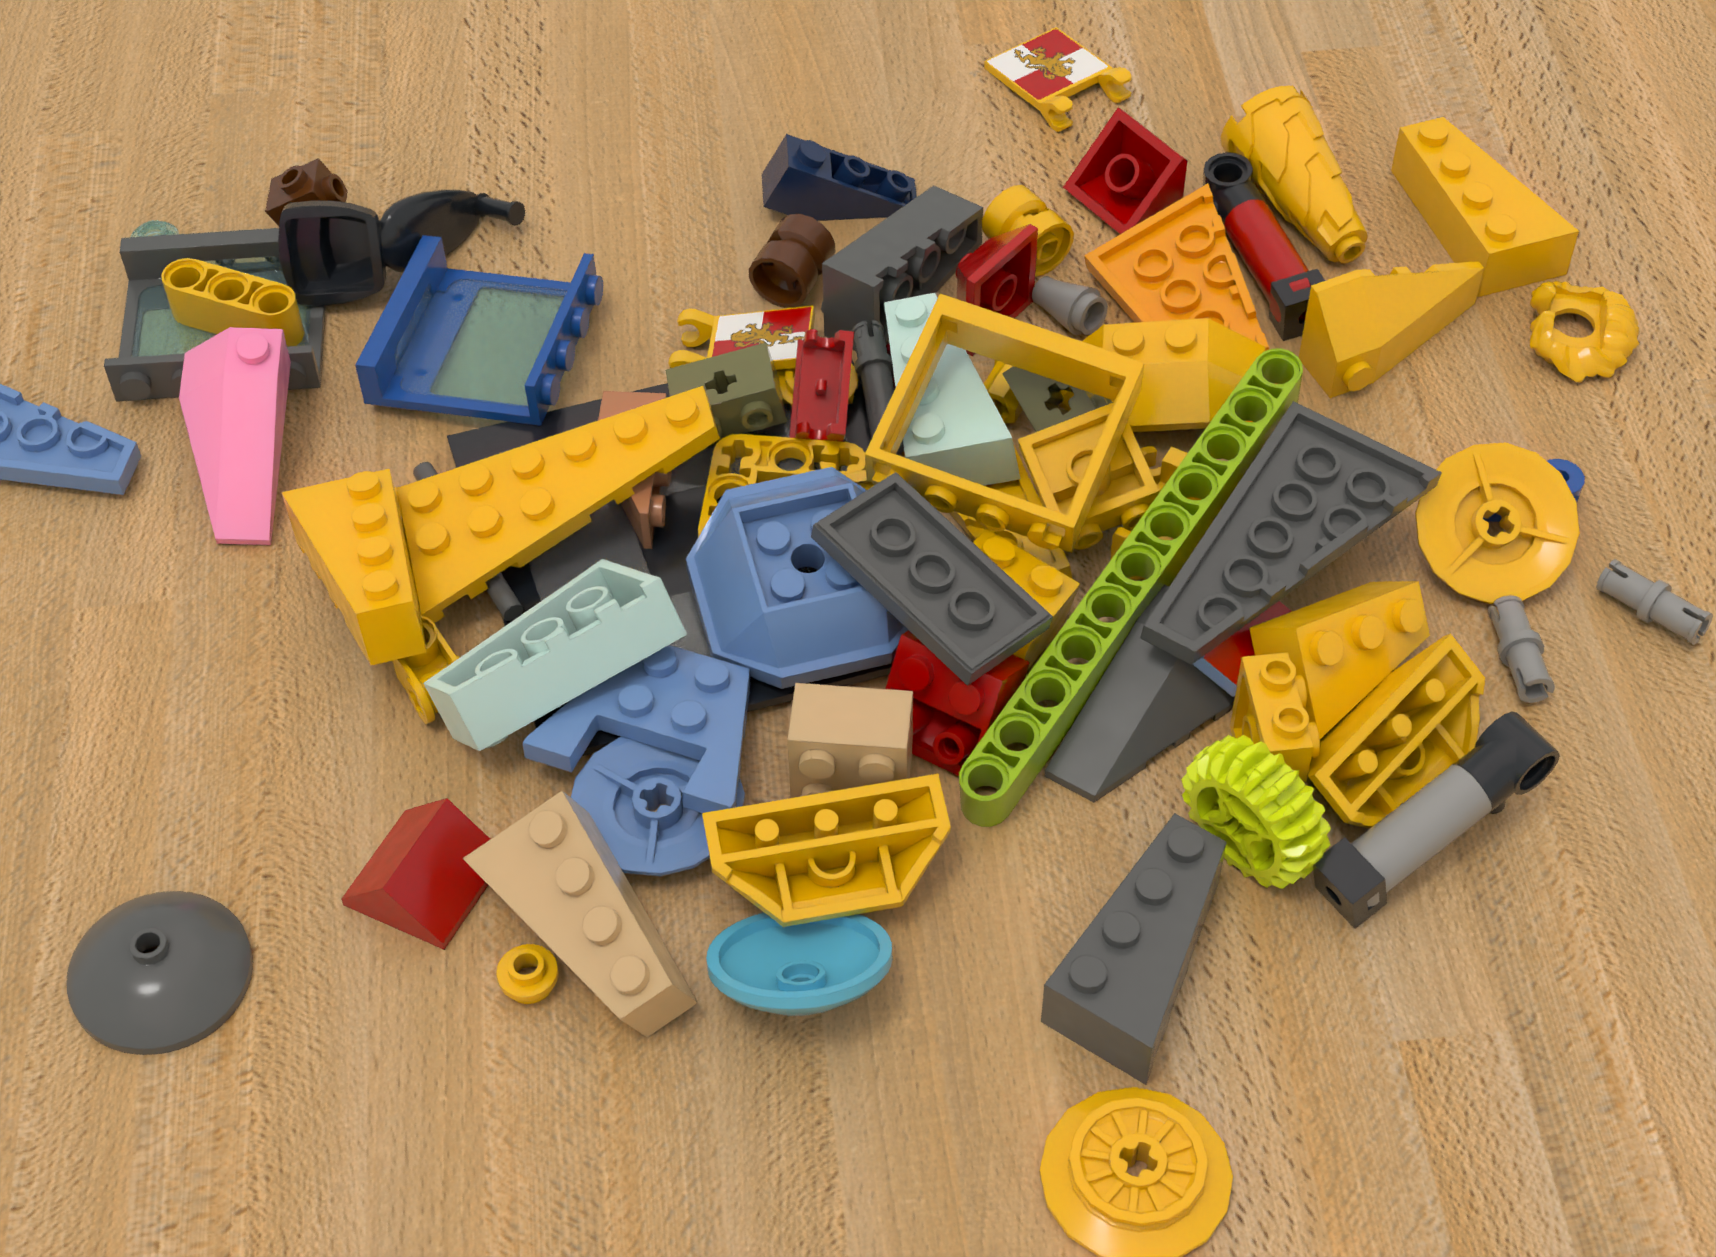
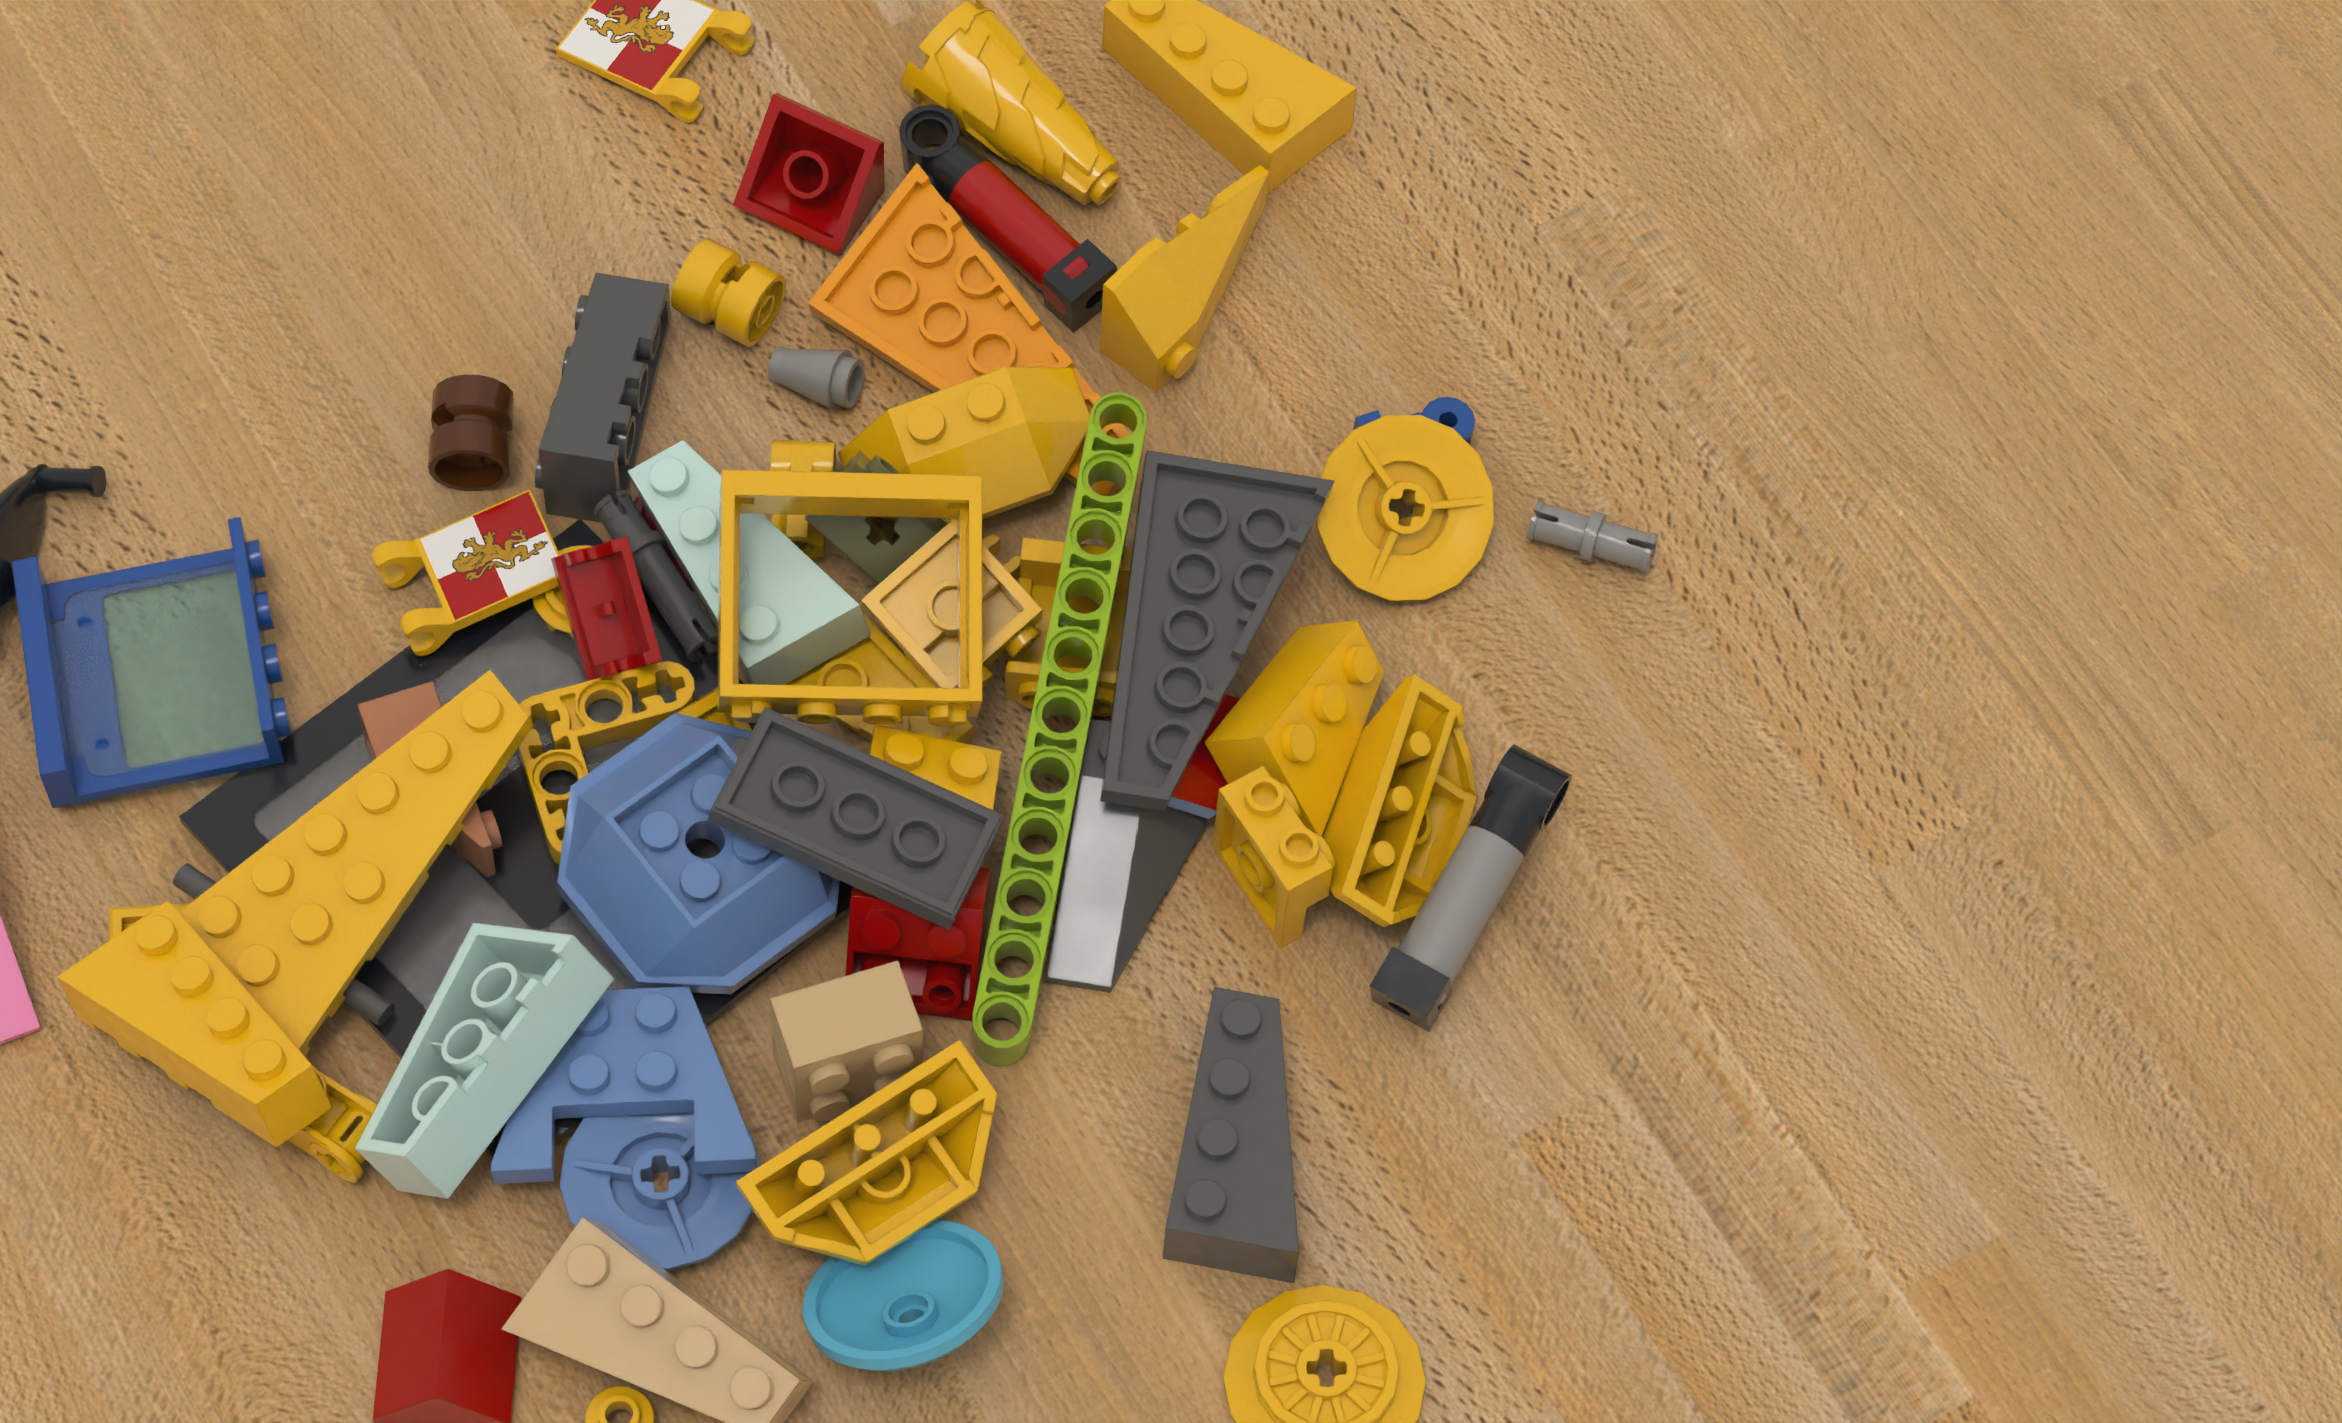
camera: 30 degrees left, 10 degrees up
olive brick [666,342,787,441] -> none
dark blue slope [761,134,917,221] -> none
red slope [955,224,1038,356] -> none
neon yellow gear [1181,735,1331,889] -> none
light grey pin [1488,595,1555,703] -> none
yellow piece [1529,281,1640,383] -> none

